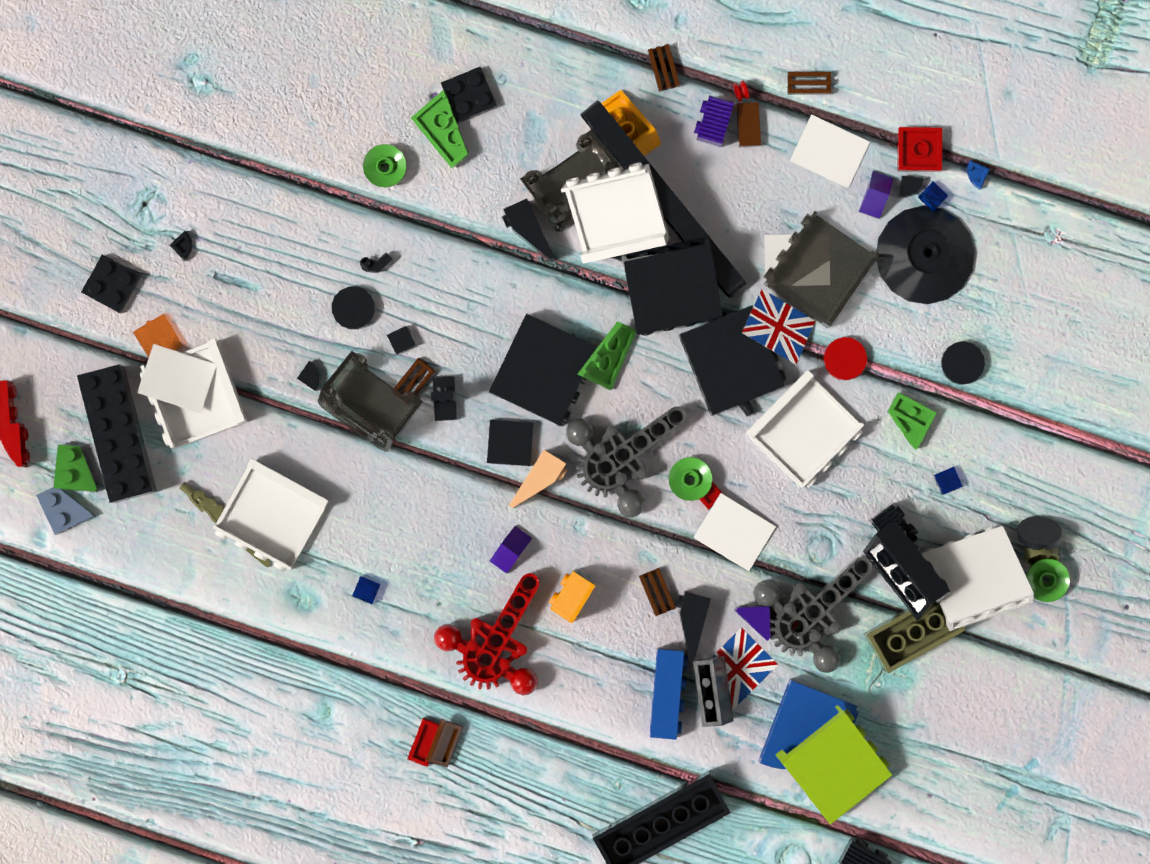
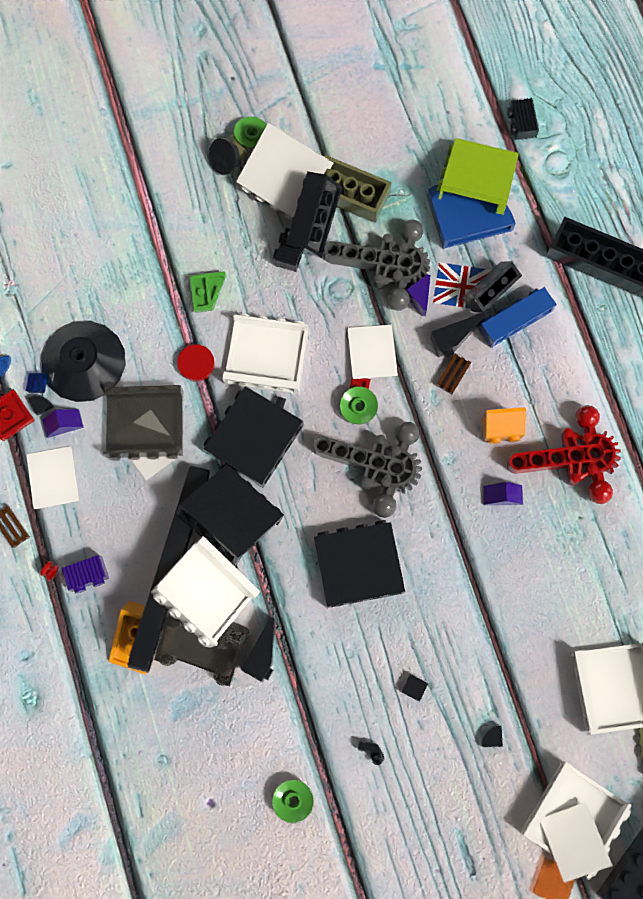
camera: 120 degrees left, 10 degrees down
clear smoke windscreen [318,351,423,452] -> none
black tile [332,286,375,330] -> none
clear blue tile [352,576,381,604] -> none
reddish brown tile [391,358,436,405] -> none
bright green wing [411,90,469,169] -> none
black bracket [431,376,457,421] -> none
black plate [441,66,497,124] -> none
black tile [487,420,534,466] -> none
light nougat slope [509,450,567,508] -> none
bright green wing [578,322,636,390] -> none
reddish brown tile [647,44,680,92] -> none
reddish brown tile [736,102,761,148] -> none
sticker [742,289,815,365] -> none
clear blue tile [933,467,963,495] -> none
black tile [940,341,985,385] -> none

